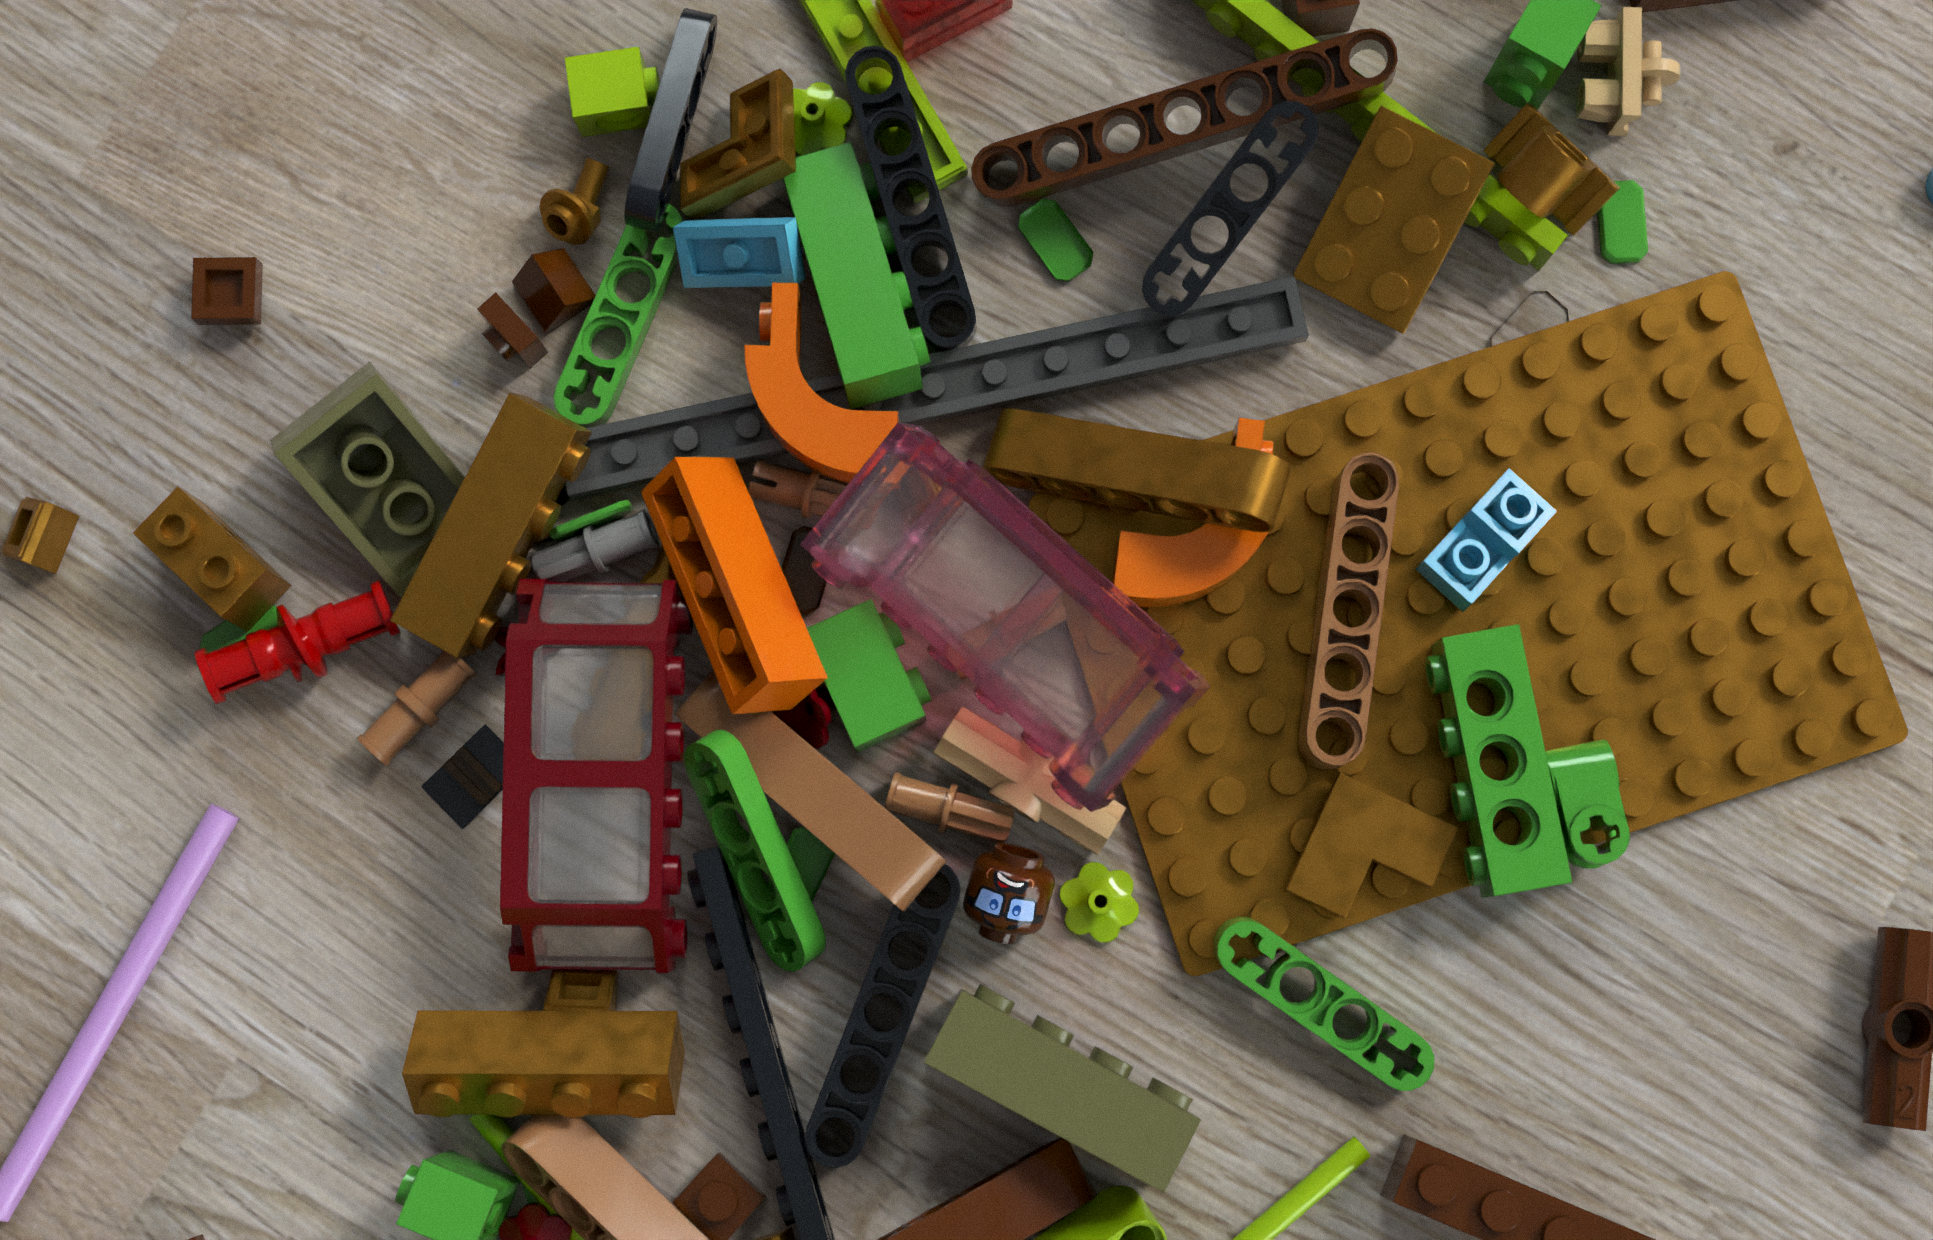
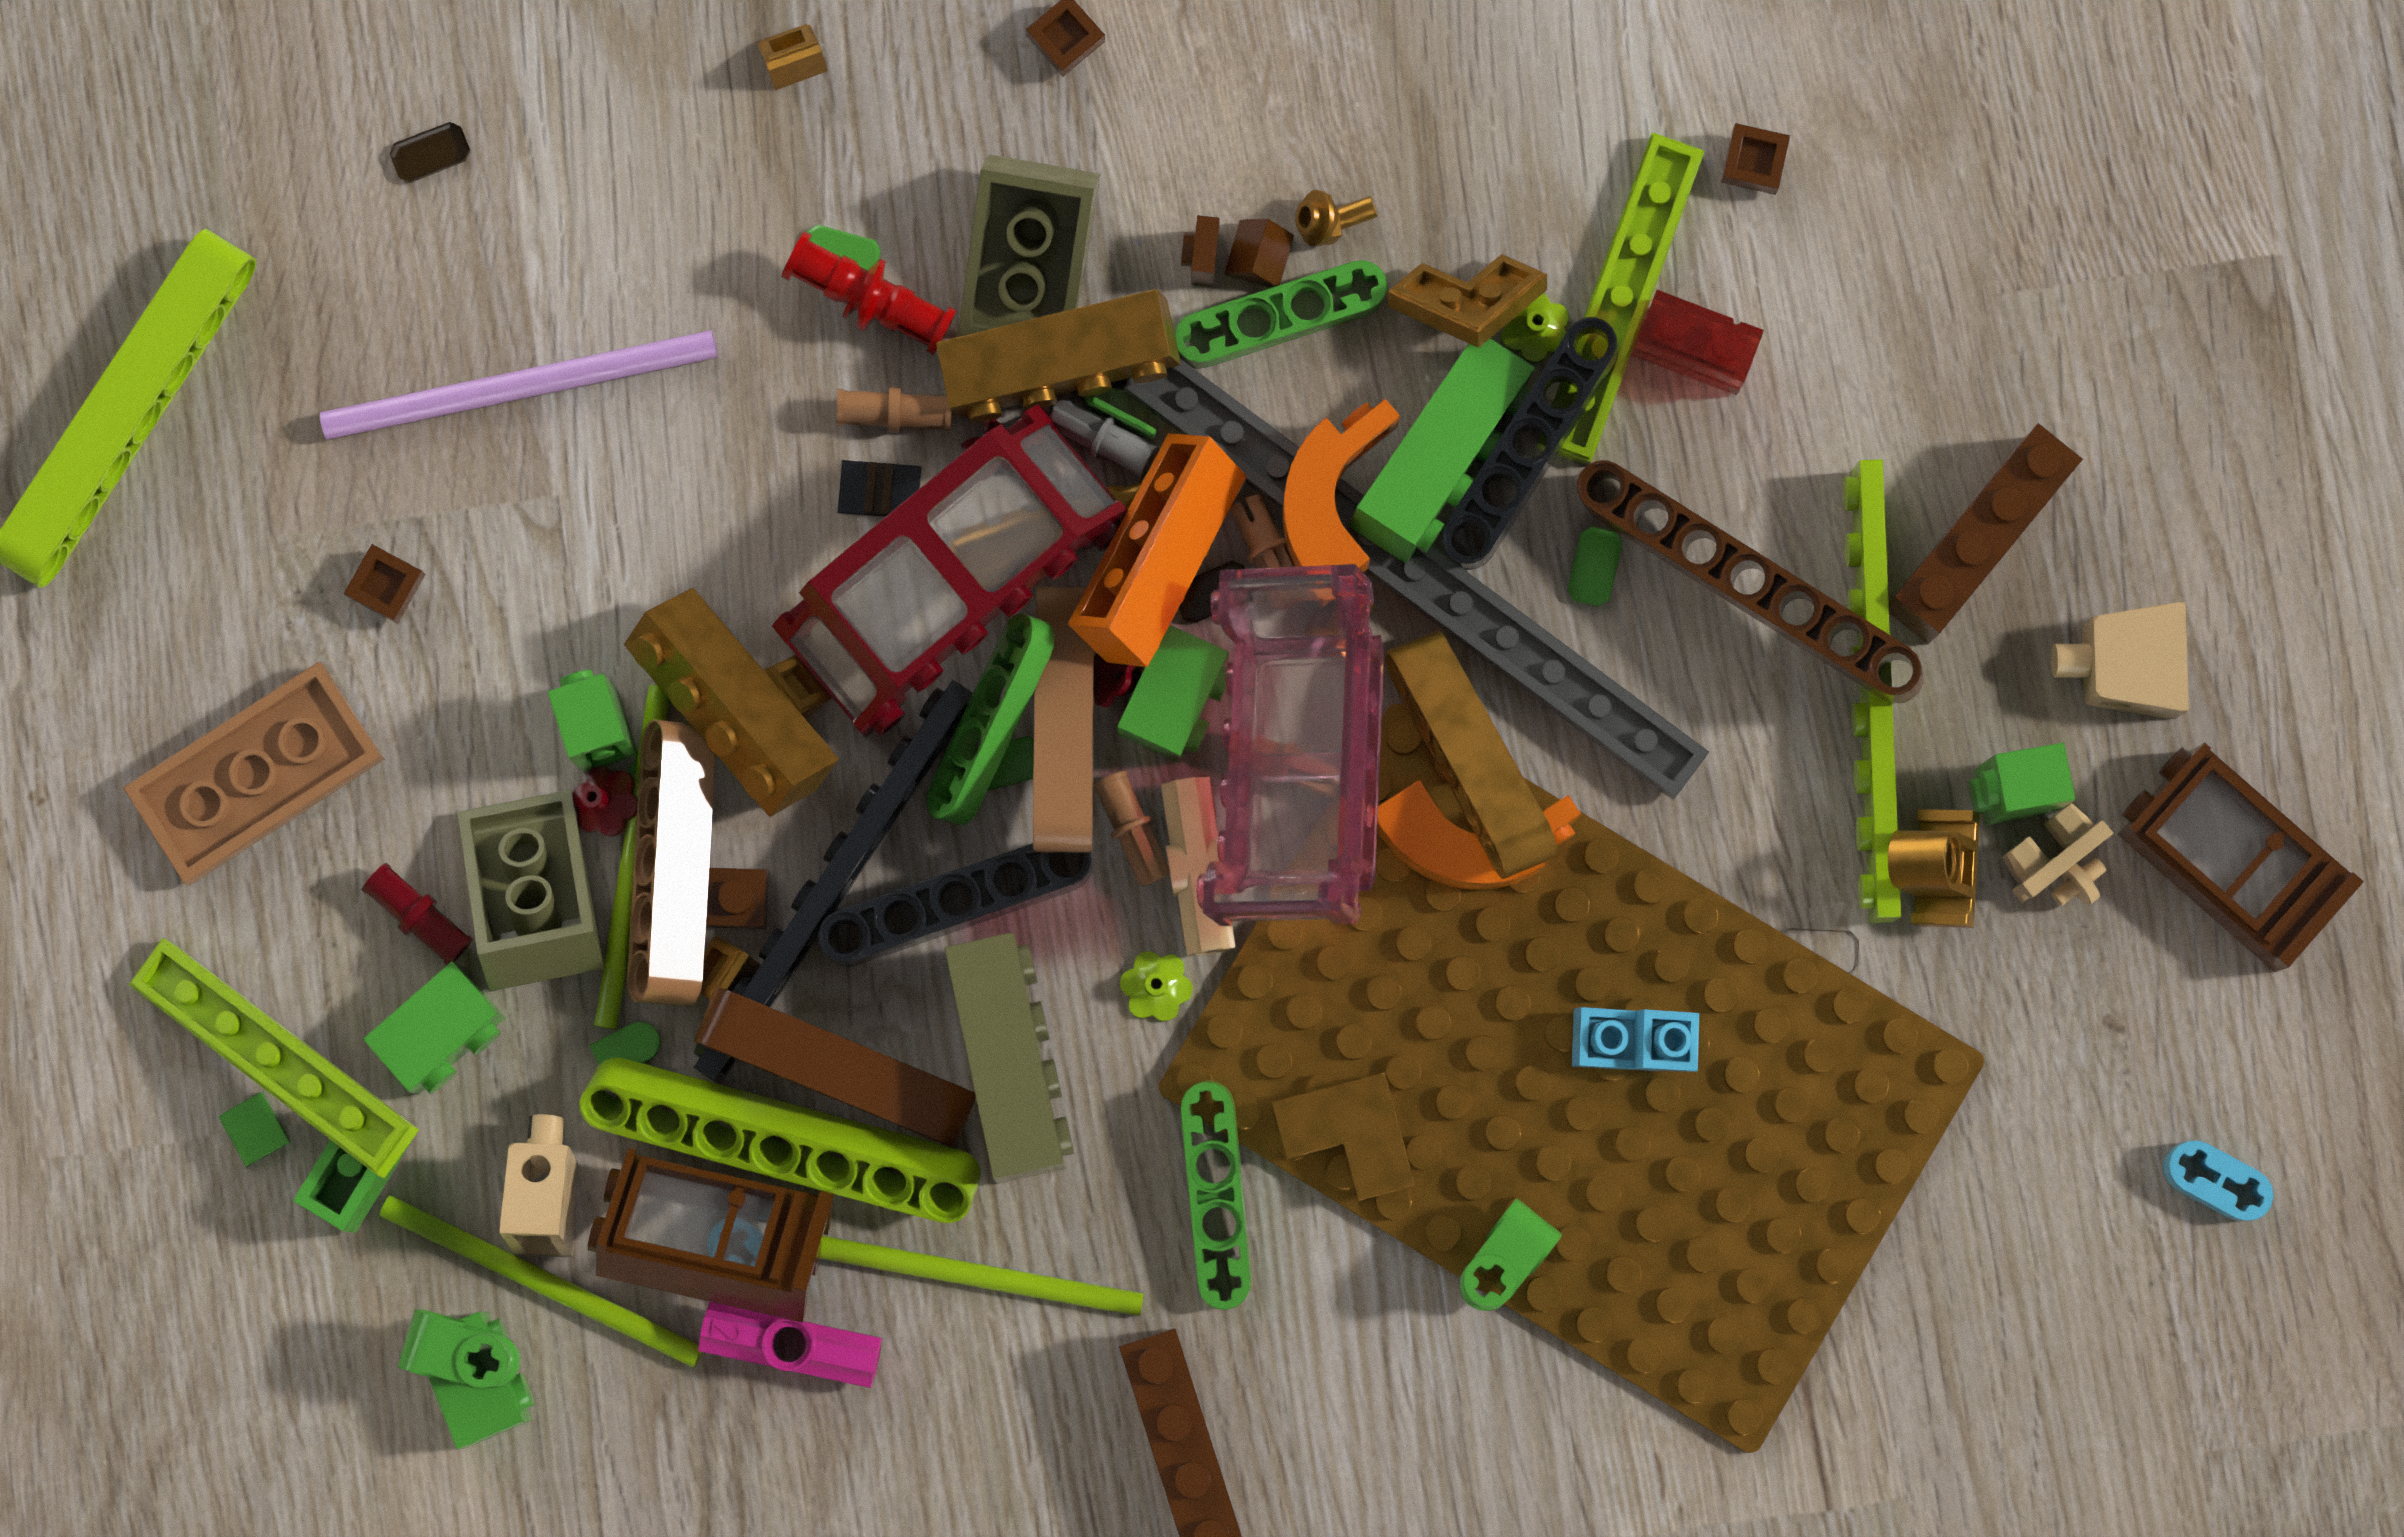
camera: 45 degrees right, 0 degrees up
pearl gold brick [133,486,292,632] -> none
lime brick [564,46,660,137] -> none
black beam [624,8,717,232] -> none
medium azure plate [673,217,806,288] -> none
reddish brown head [963,843,1055,944] -> none
black beam [1142,101,1319,315] -> none
pearl gold plate [1292,106,1495,334] -> none
medium nougat beam [1298,452,1399,770] -> none
bright green brick [1425,624,1572,898] -> none
bright green piece [1597,180,1648,264] -> none

